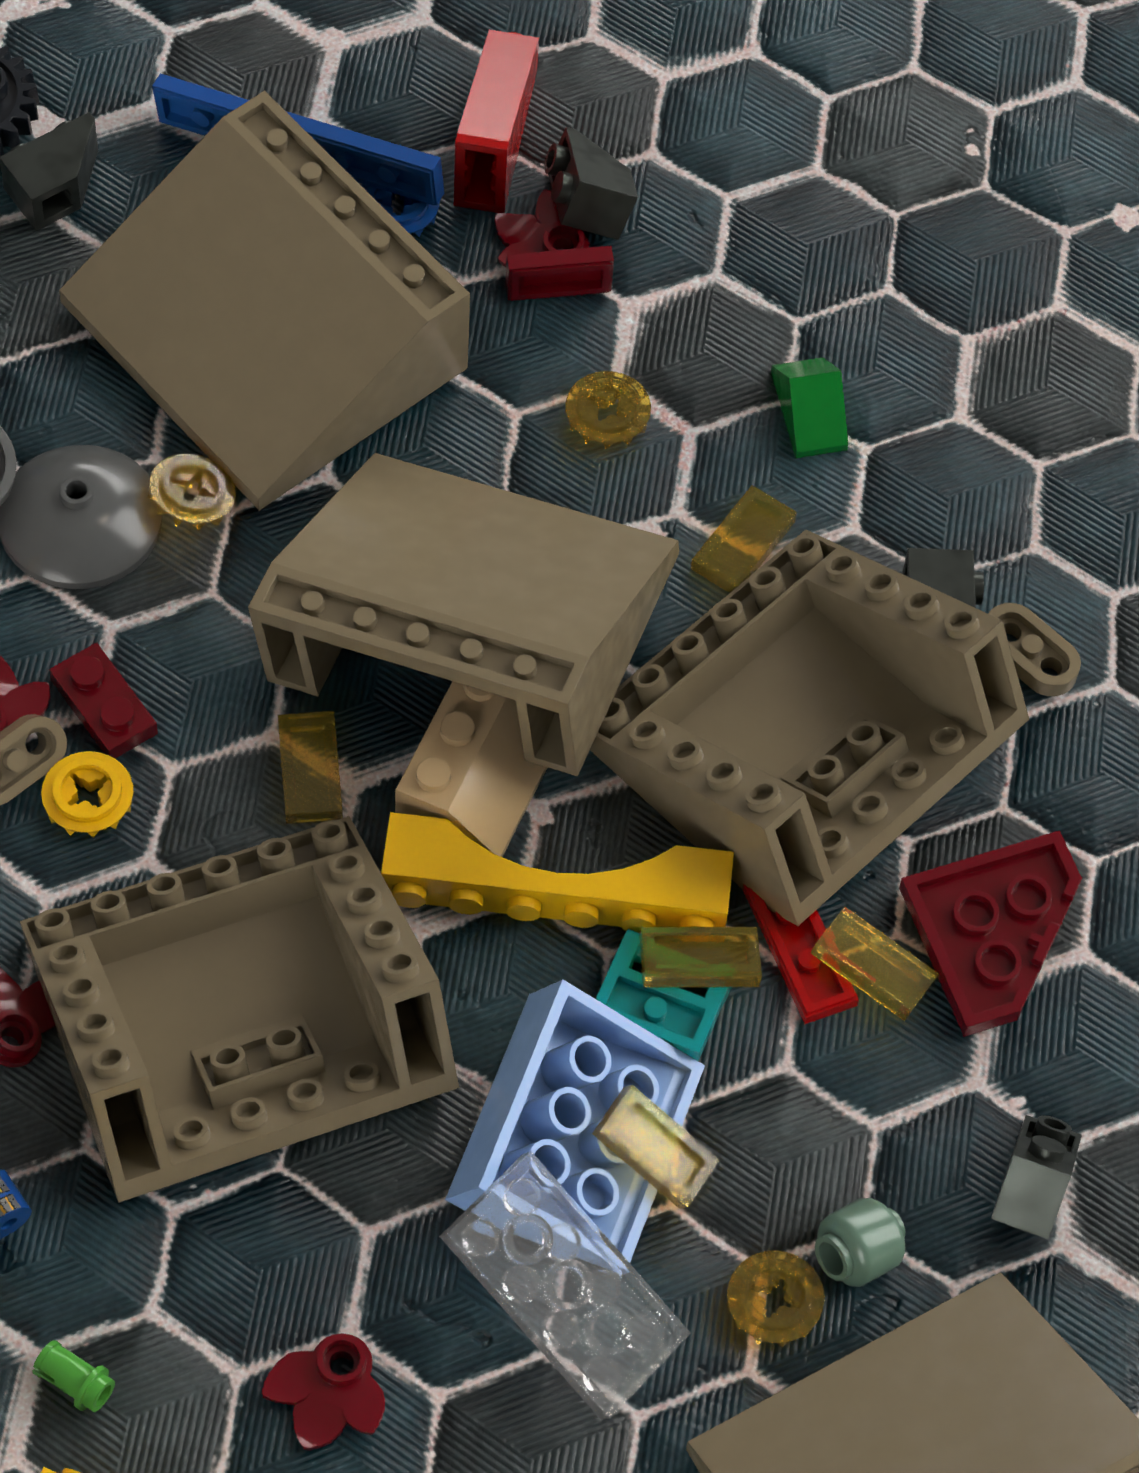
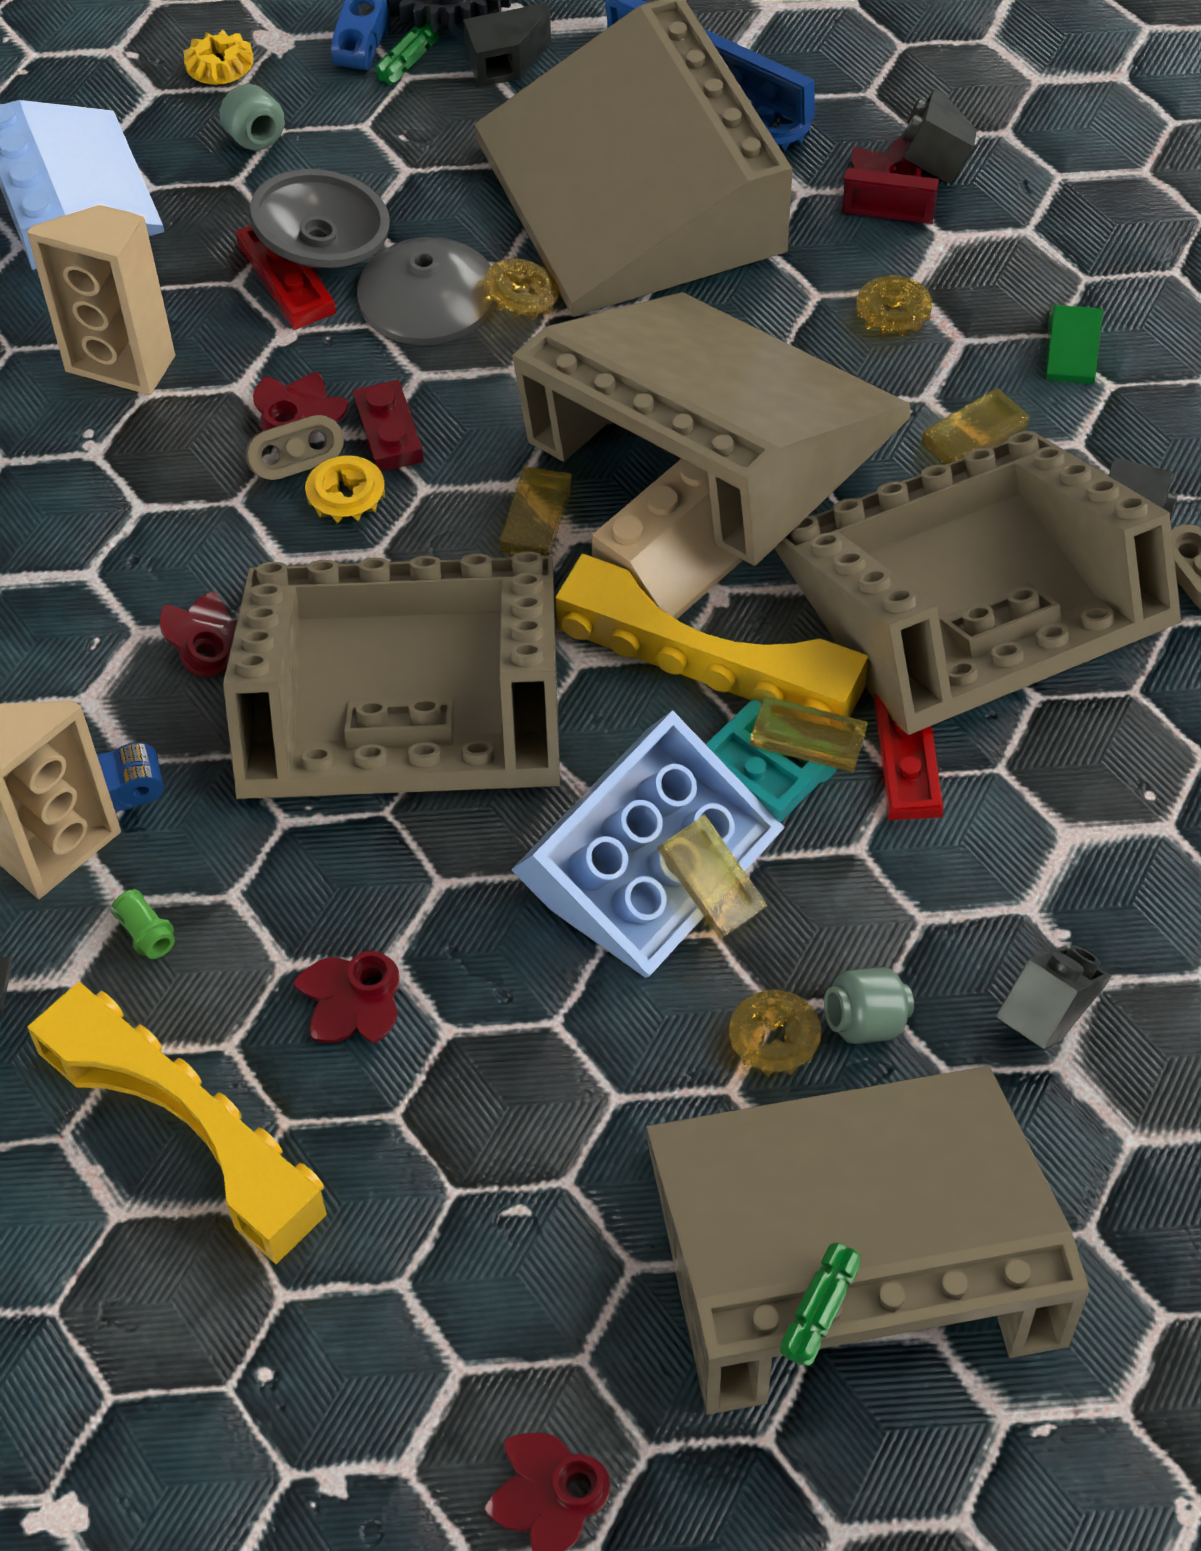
camera: 25 degrees right, 5 degrees down
clear plate [439,1151,691,1420] -> none
slope [454,29,539,213] -> none
clear yellow tile [810,906,939,1021] -> none
dark red plate [899,830,1082,1037] -> none

